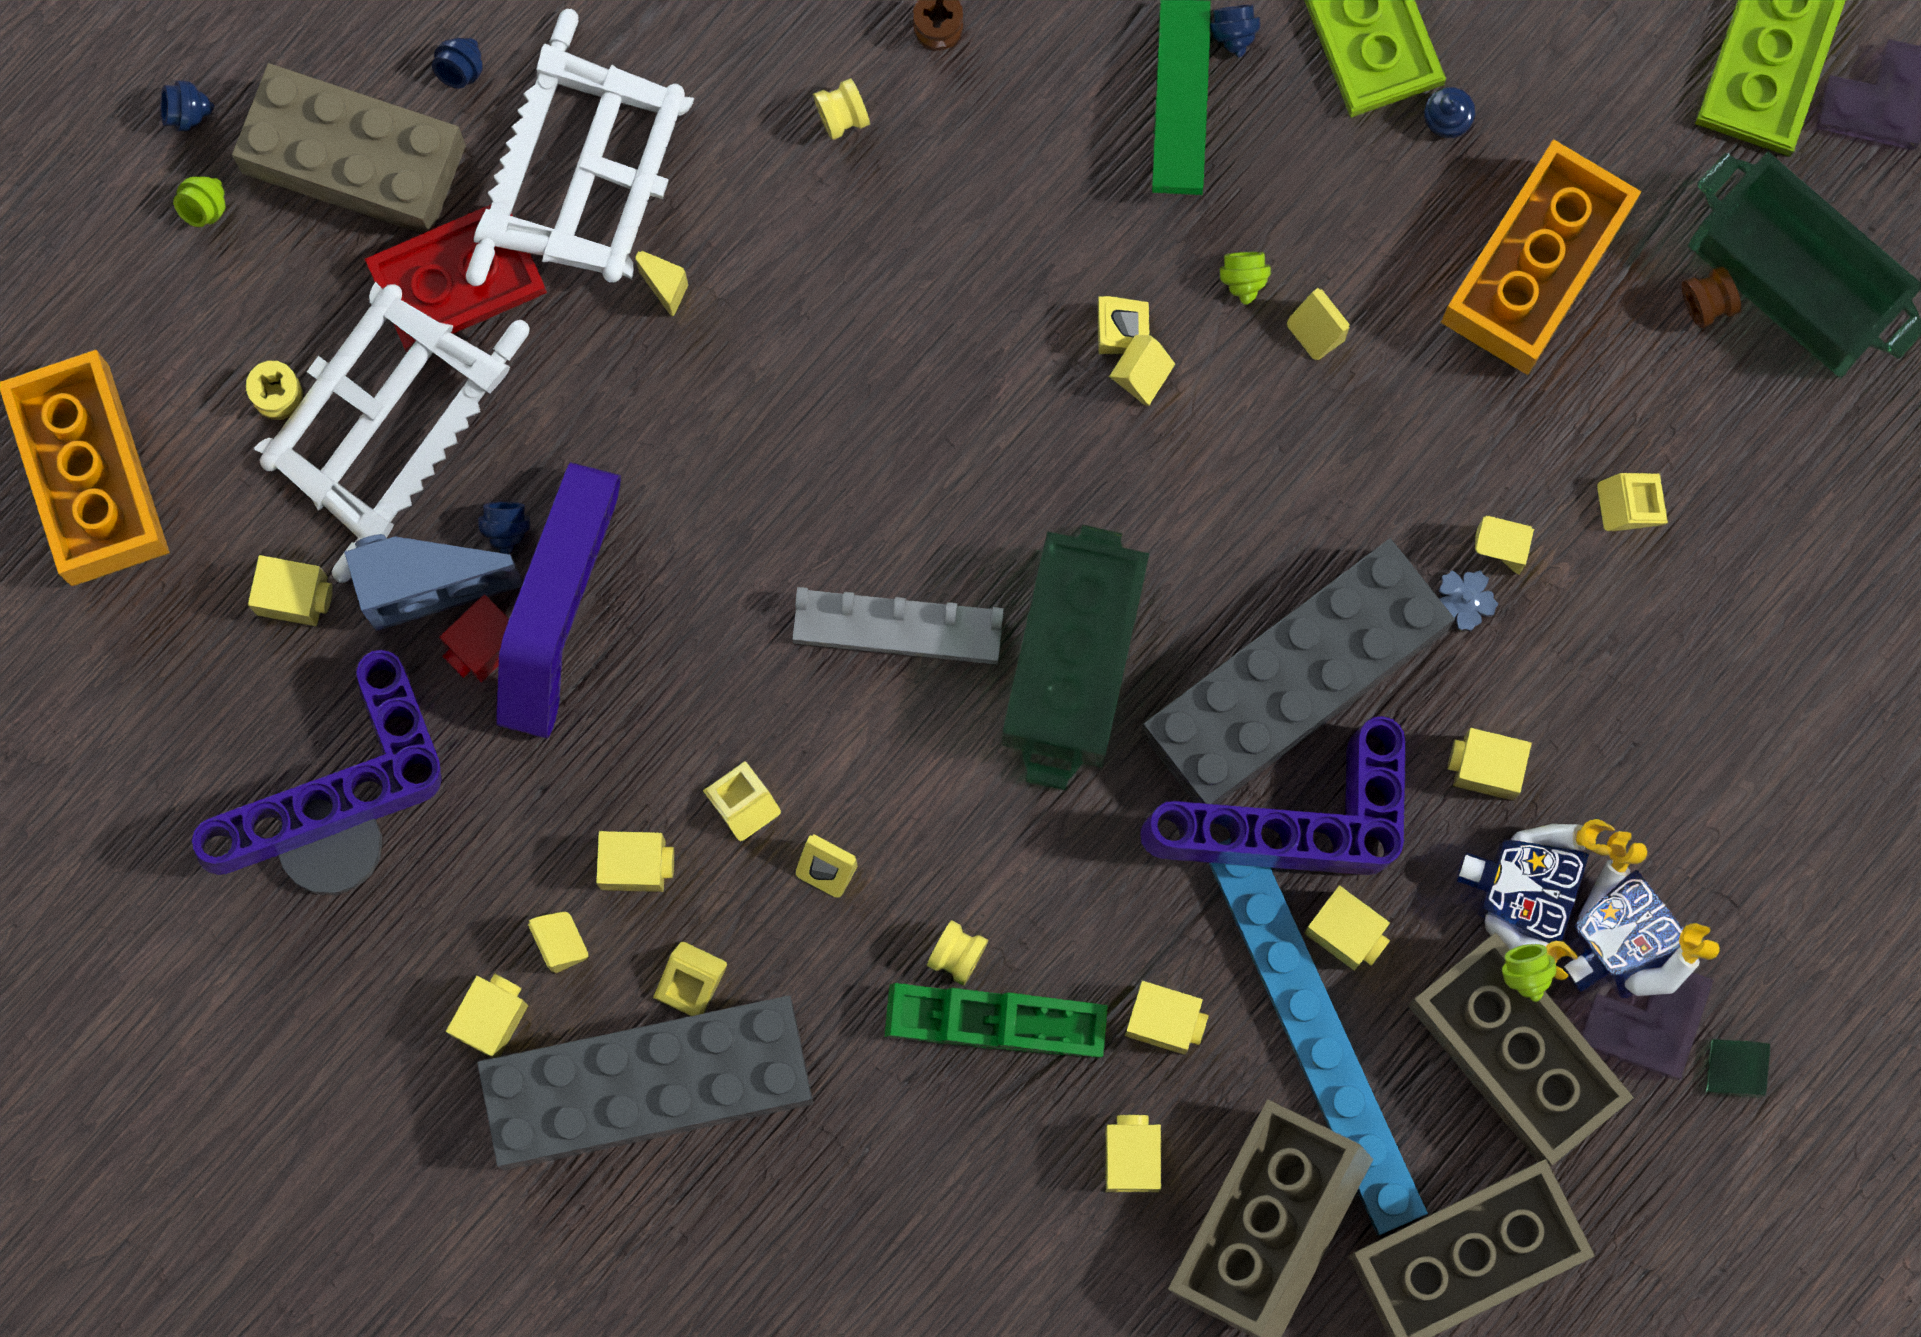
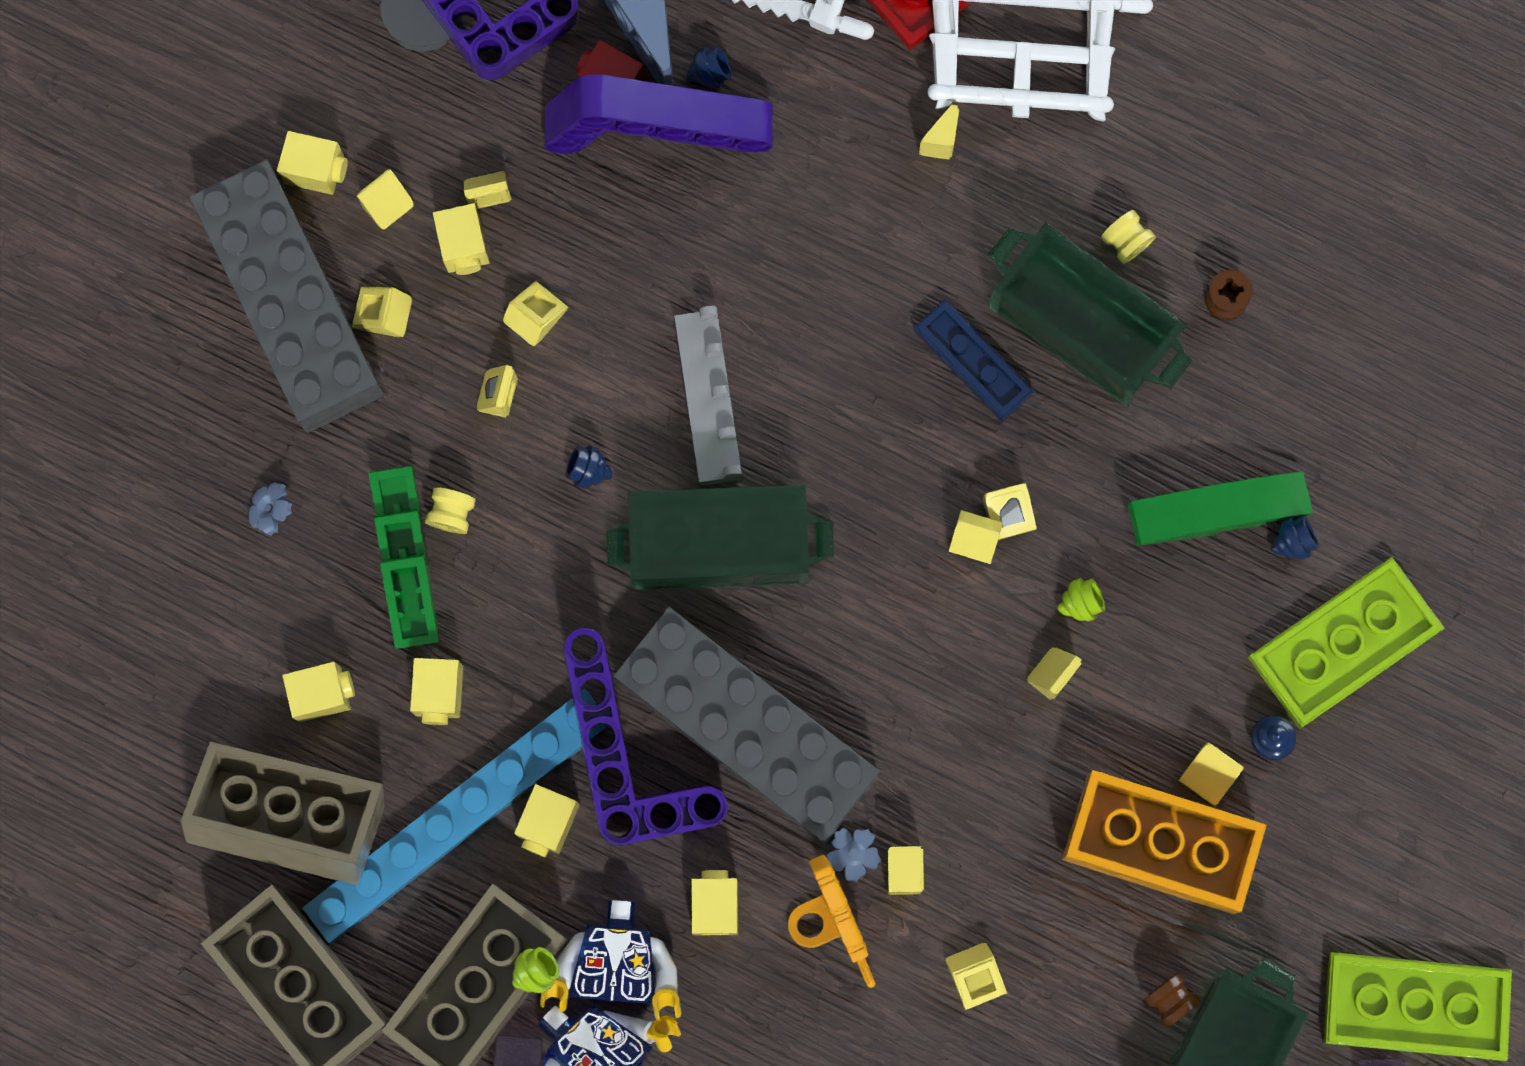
camera: 80 degrees right, 0 degrees up
none -> sand blue plant [249,482,292,536]
none -> light yellow slope [464,171,512,209]
none -> dark blue plate [565,445,612,489]
none -> light orange piece [788,855,875,988]
none -> dark blue tile [913,299,1034,423]
none -> clear green container [988,222,1193,408]
none -> light yellow slope [1178,742,1244,807]

